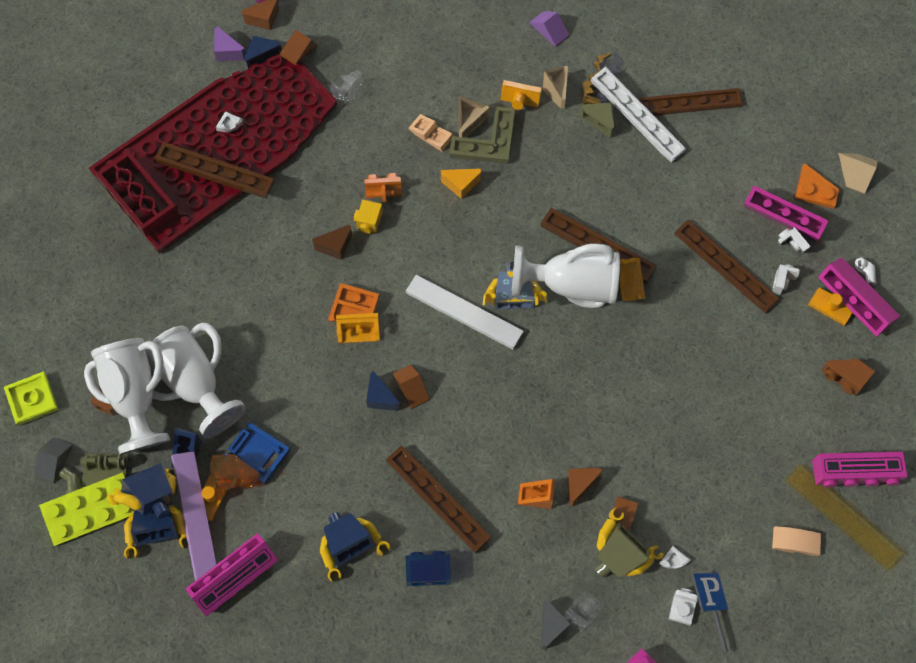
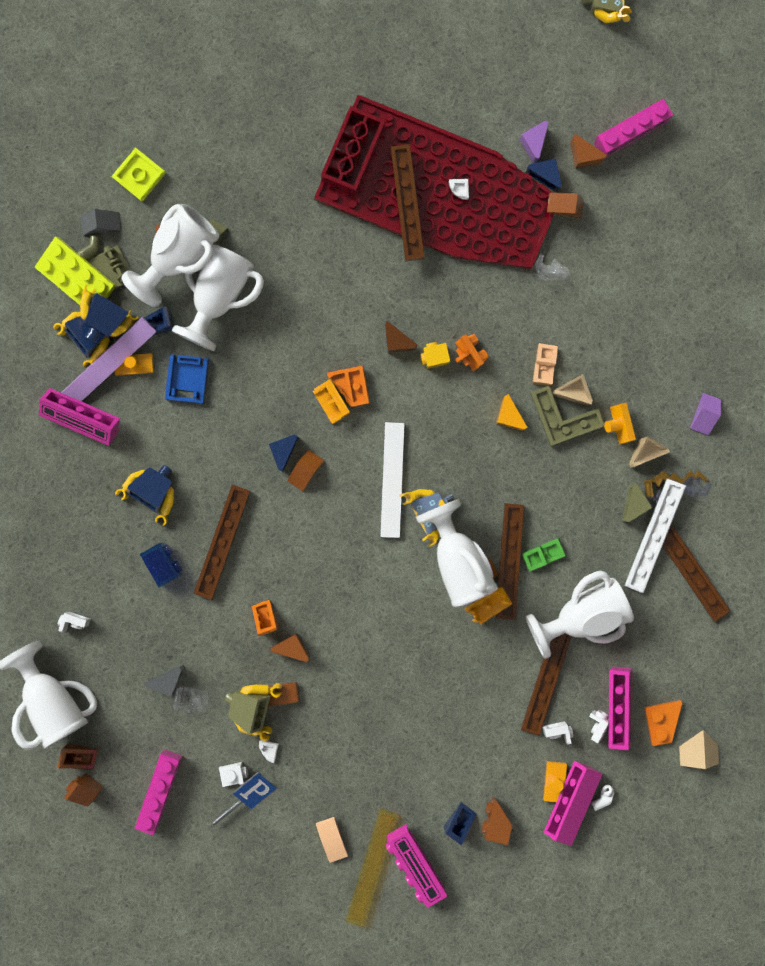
camera: 60 degrees right, 20 degrees up
clear orange slope [210,454,259,490] -> none
none -> dark blue slope [444,802,477,845]
none -> bright green slope [522,538,566,571]
none -> white piece [525,571,634,659]

